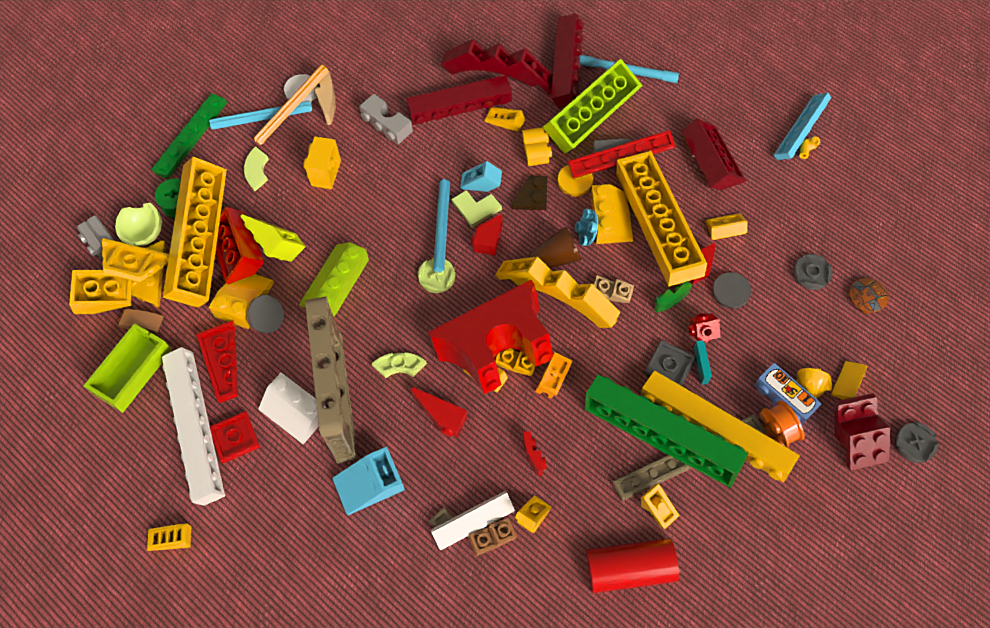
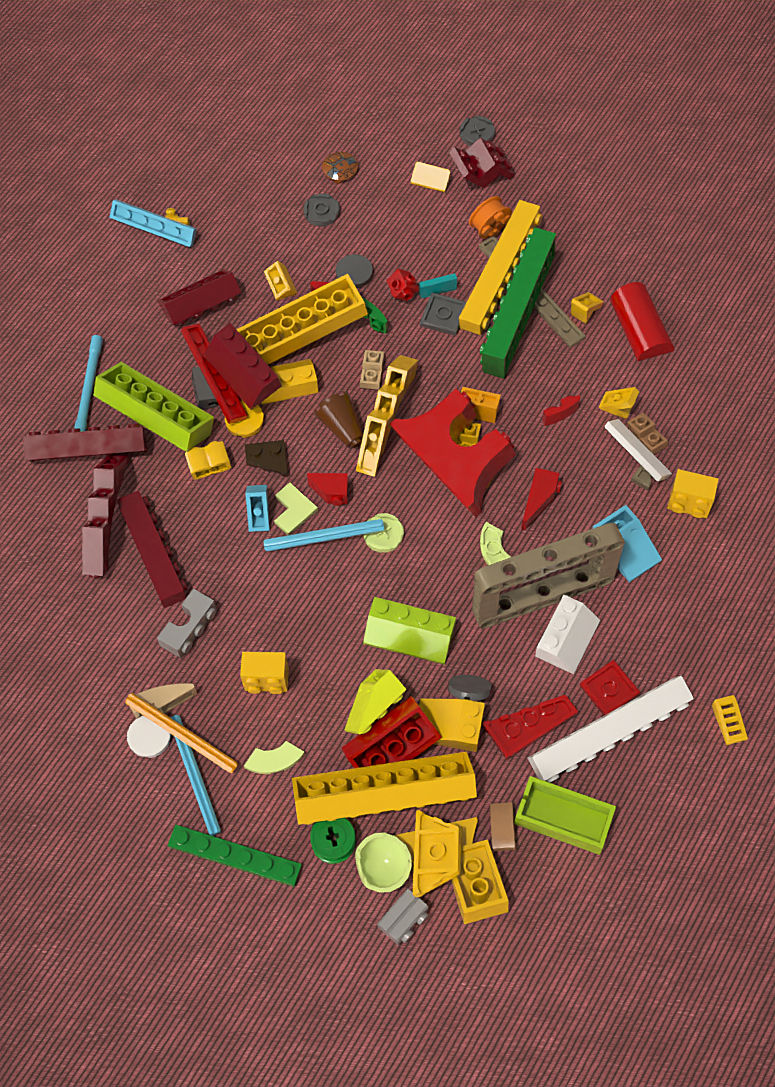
camera: 100 degrees left, 0 degrees up
yellow slope [485,107,525,132] -> none
medium azure dish [575,208,598,246] -> none
brick [754,363,822,425] -> none
yellow helmet [796,368,832,399] -> none
none -> dark red slope [204,323,282,410]
none -> yellow brick [667,469,719,518]

